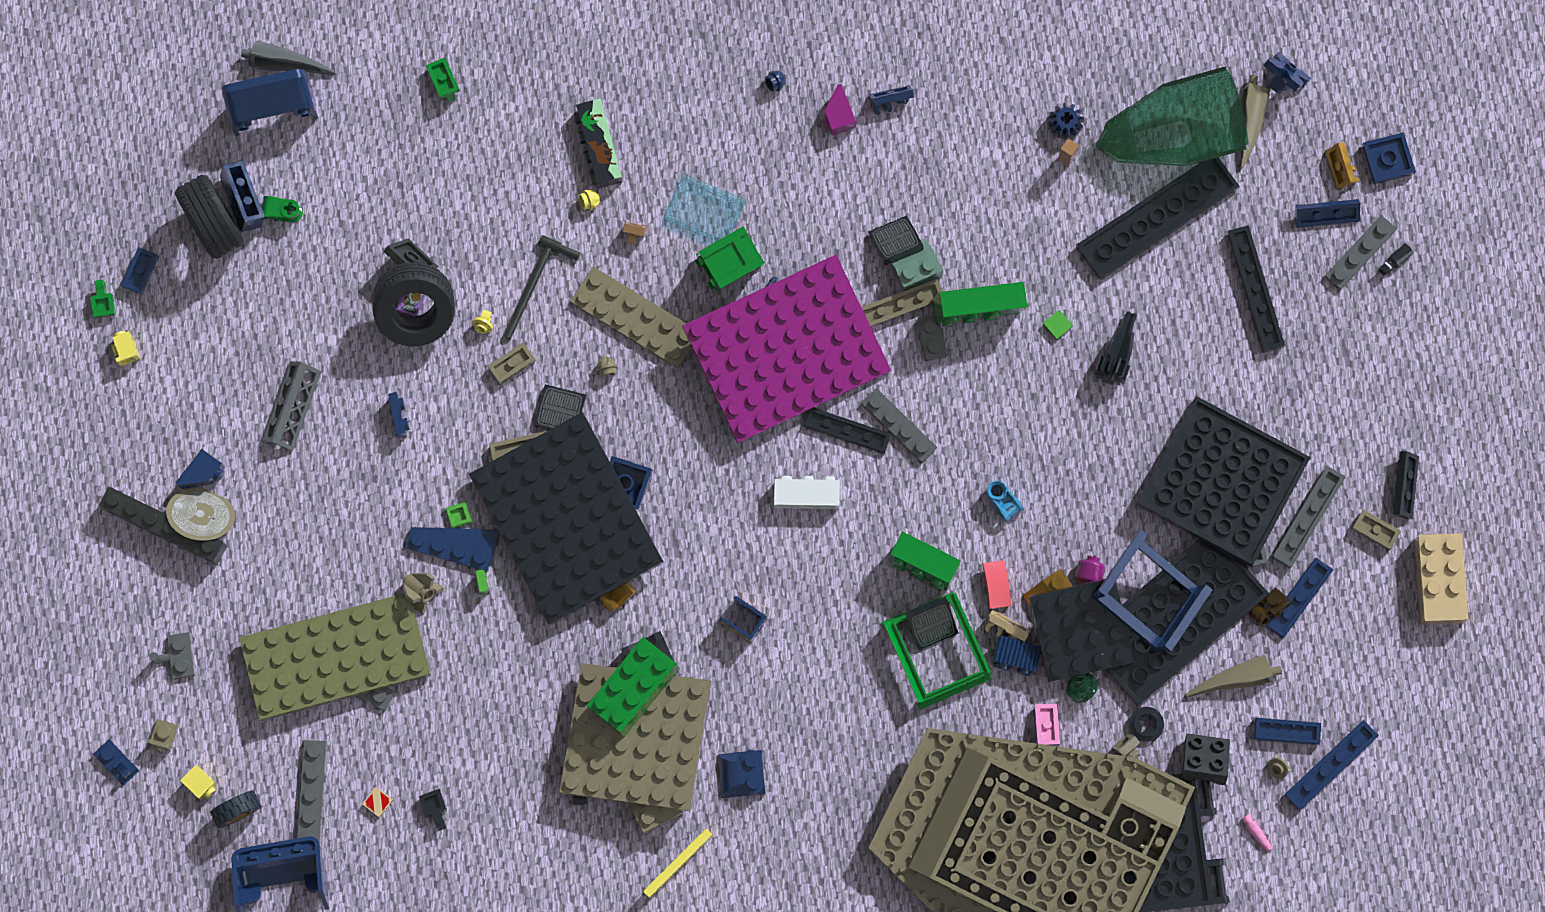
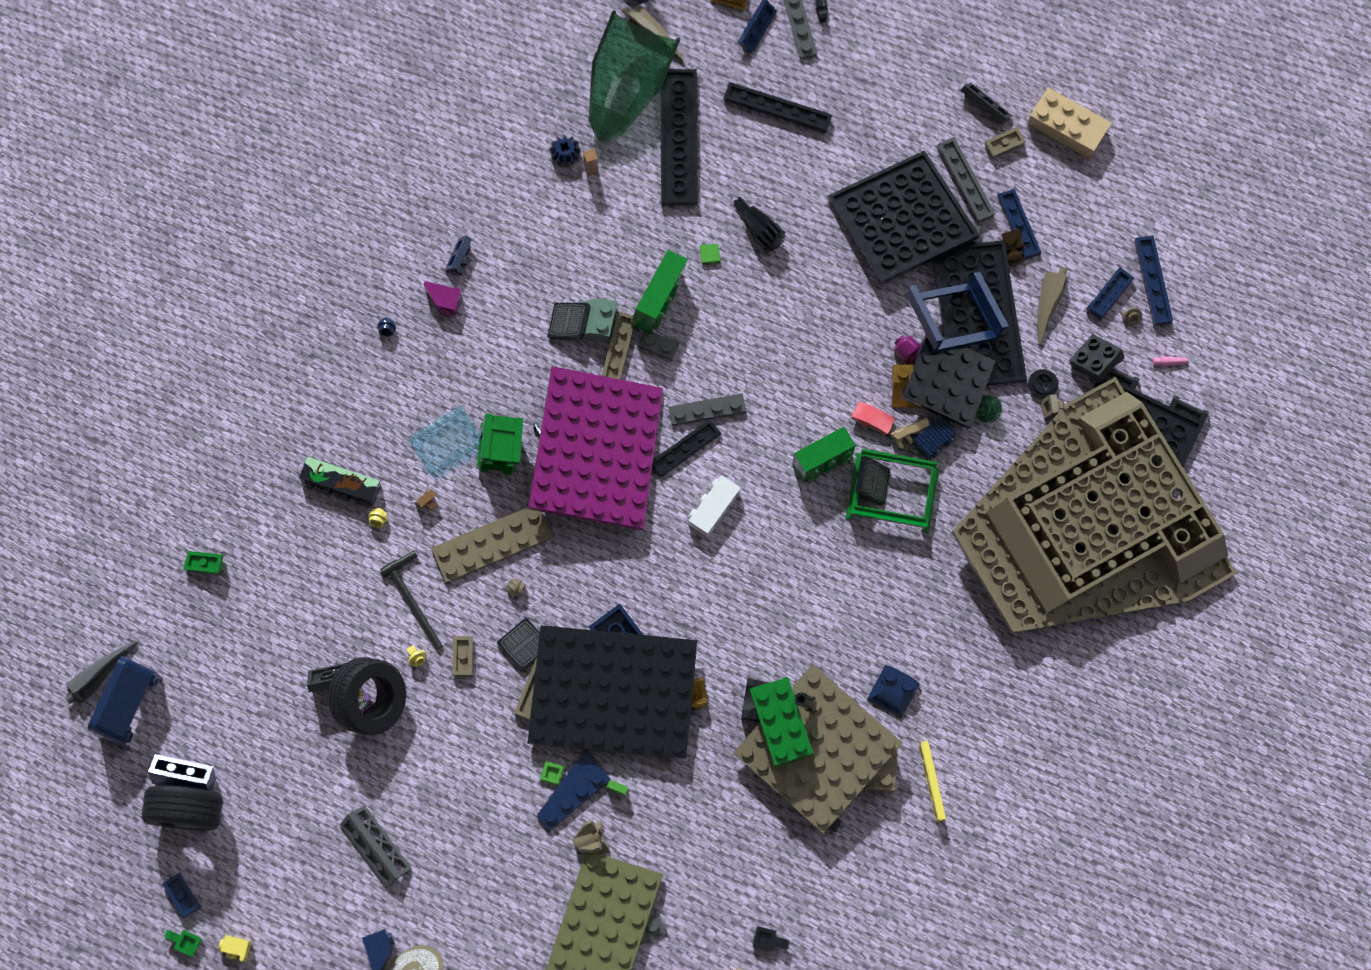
camera: 60 degrees left, 5 degrees down
green piece [262,196,303,223] -> none
dark blue plate [388,392,410,439] -> none
dark blue piece [719,596,767,643] -> none
dark azure piece [986,481,1024,523] -> none
bright pink plate [1035,704,1060,746] -> none
none -> black bar [795,692,816,712]

